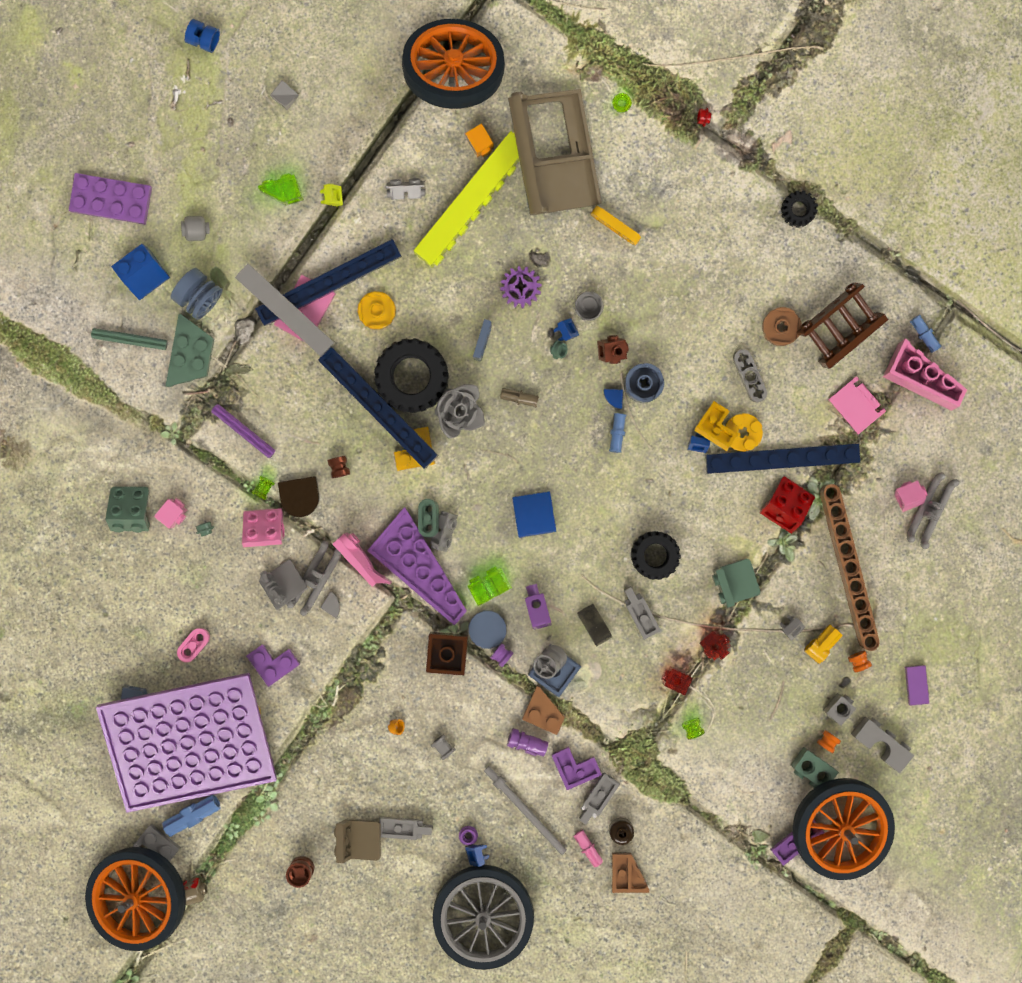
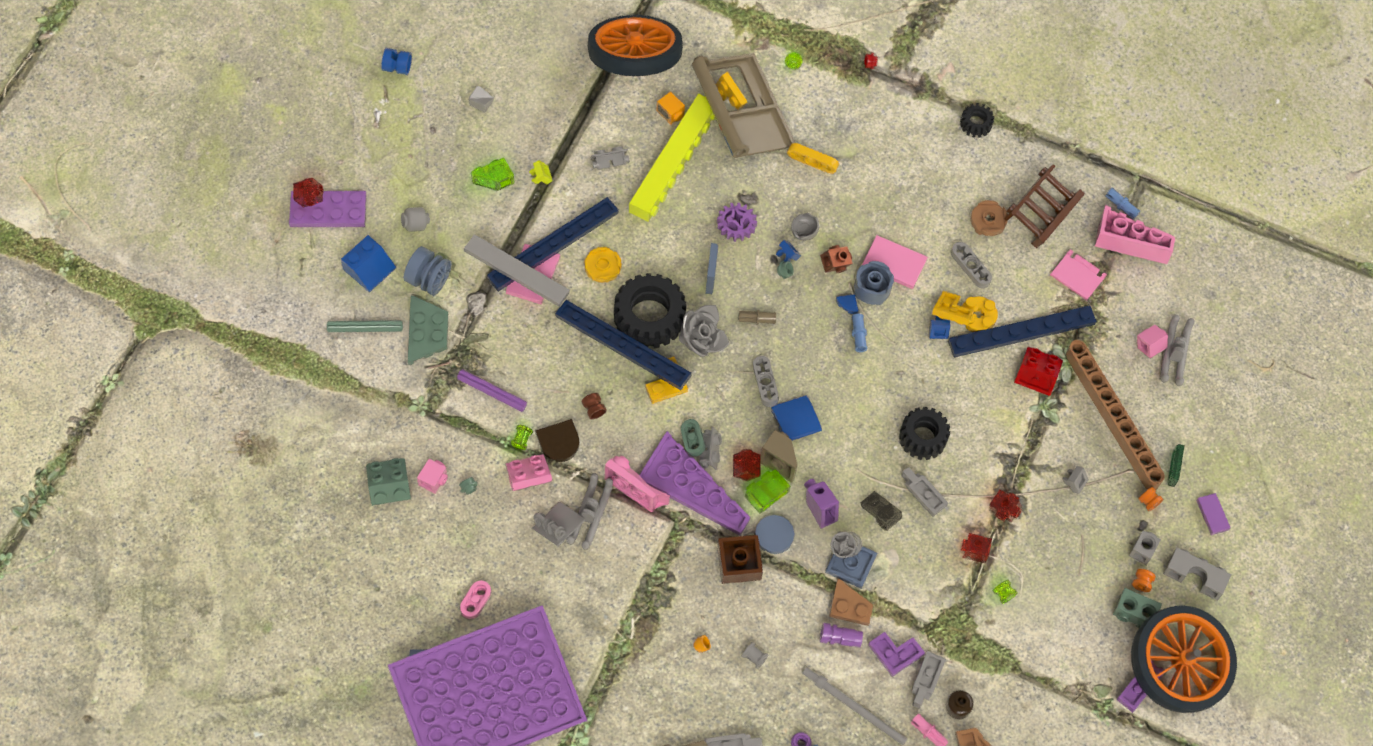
camera: 20 degrees left, 25 degrees down
medium lavender plate [246,644,300,687] -> none
light grey tile [320,592,340,618] -> none
medium lavender wheel [490,643,513,667] -> none
sand green bracket [712,559,760,608] -> none
yellow piece [804,624,843,664] -> none
none -> clear red brick [293,178,324,208]
none -> yellow plate [716,72,747,110]
none -> clear red brick [733,449,761,482]
none -> light grey beam [753,356,779,407]
none -> dark tan slope [759,430,798,483]
none -> bright pink tile [862,235,928,289]
none -> clear green tile [1167,444,1185,487]

